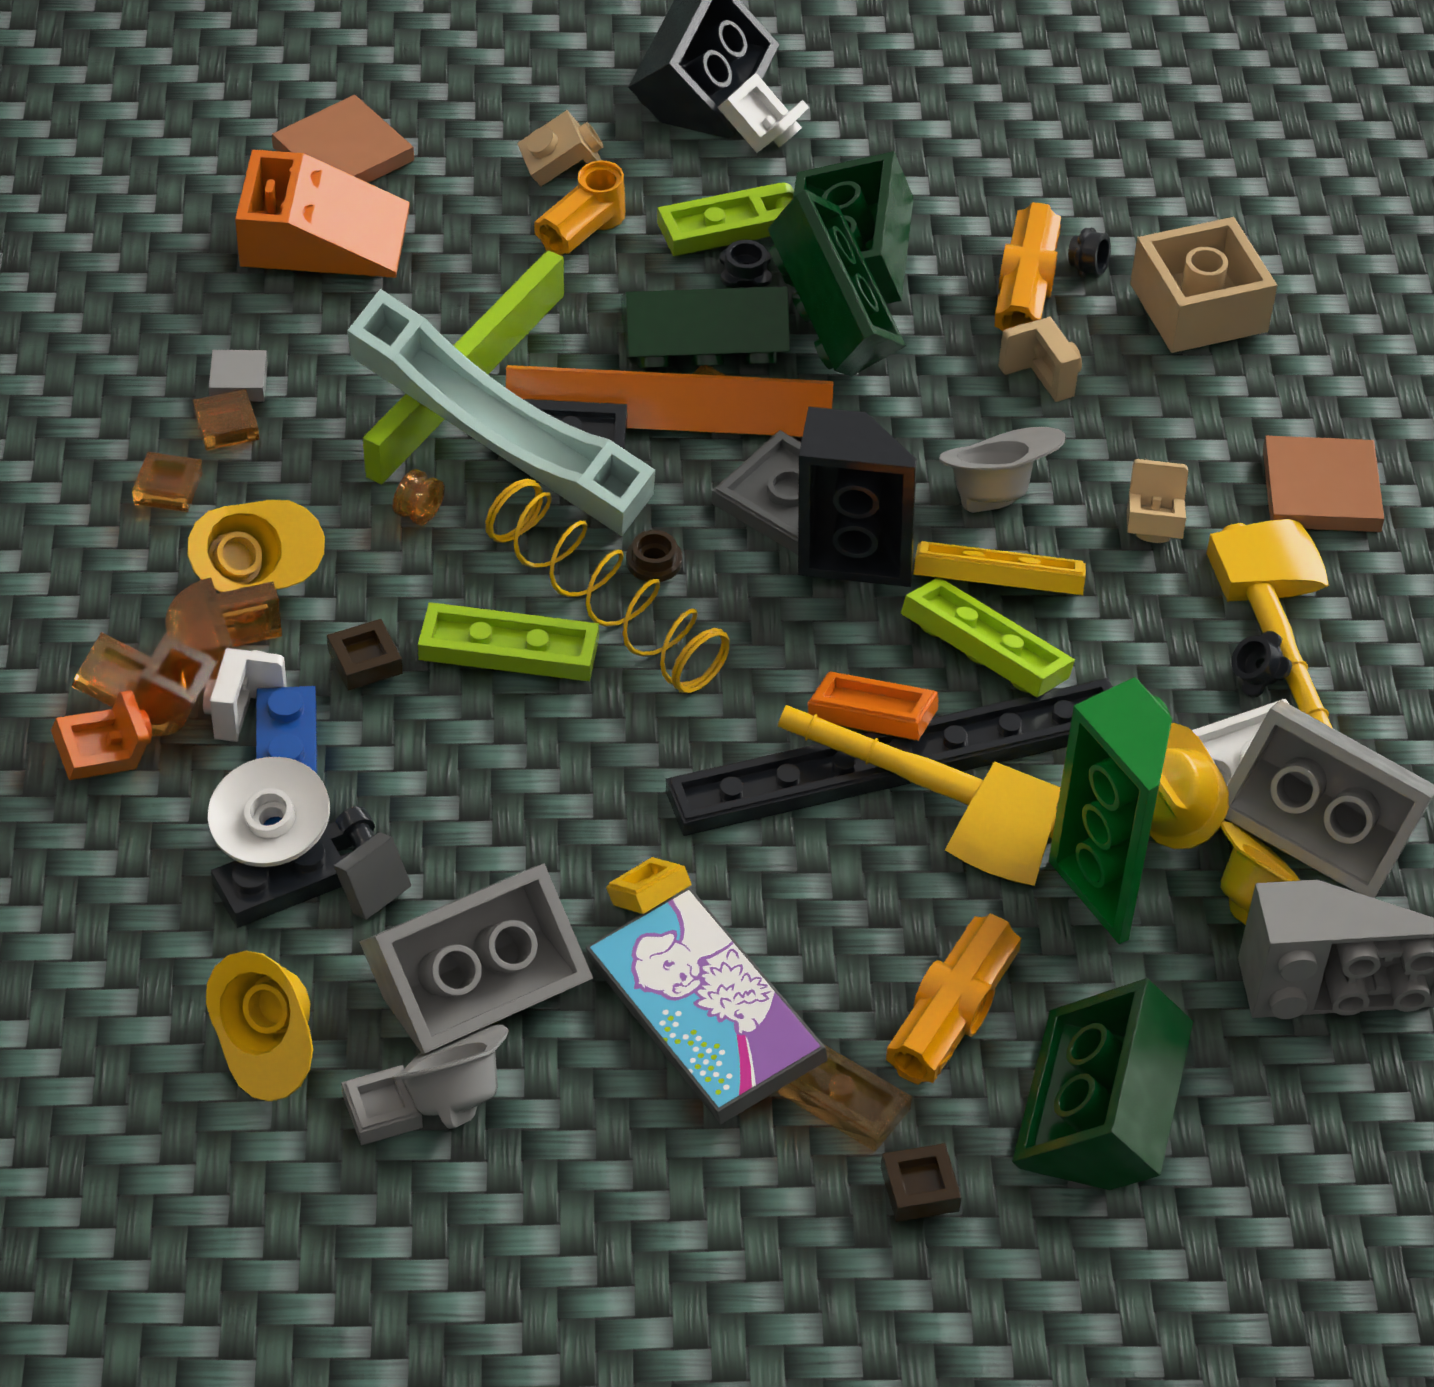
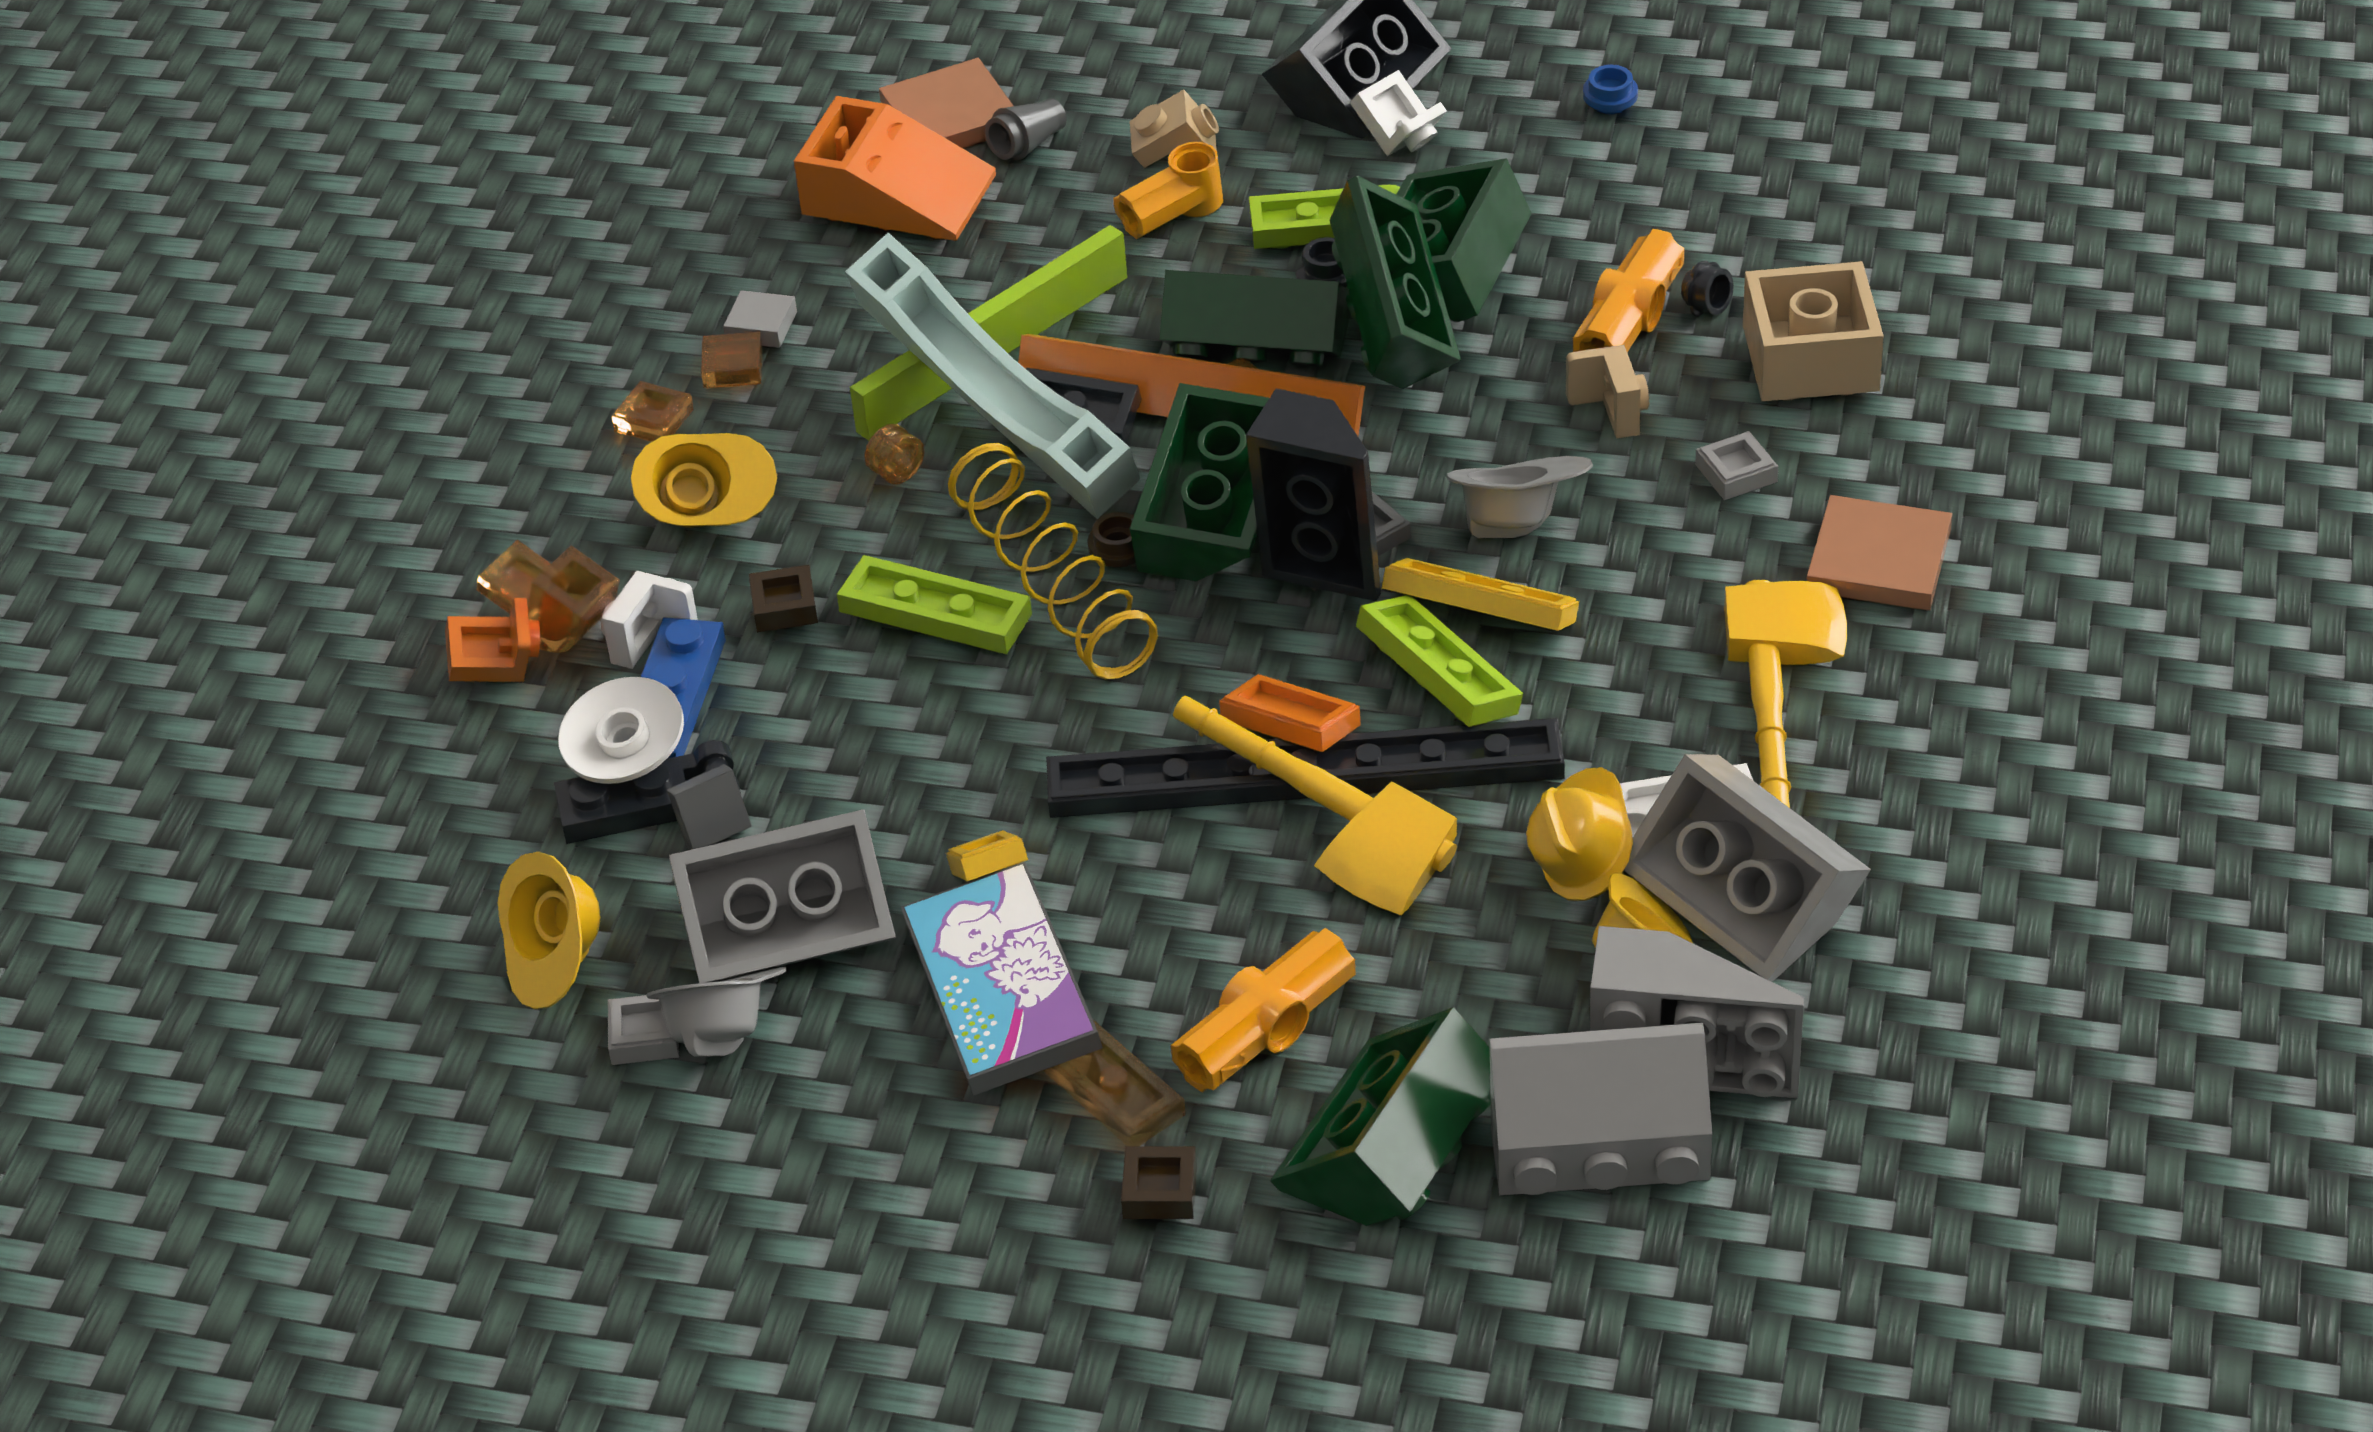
camera: 20 degrees right, 5 degrees down
clear orange brick [165,577,282,695] -> none
green slope [1048,677,1172,944] -> none
tan bracket [1127,459,1188,543] -> none
black plate [1231,631,1292,697] -> none
none -> dark grey cone [985,98,1067,160]
none -> dark green slope [1130,383,1269,582]
none -> light grey slope [1490,1023,1712,1196]
none -> blue plate [1583,65,1638,114]
none -> light grey tile [1695,431,1778,500]

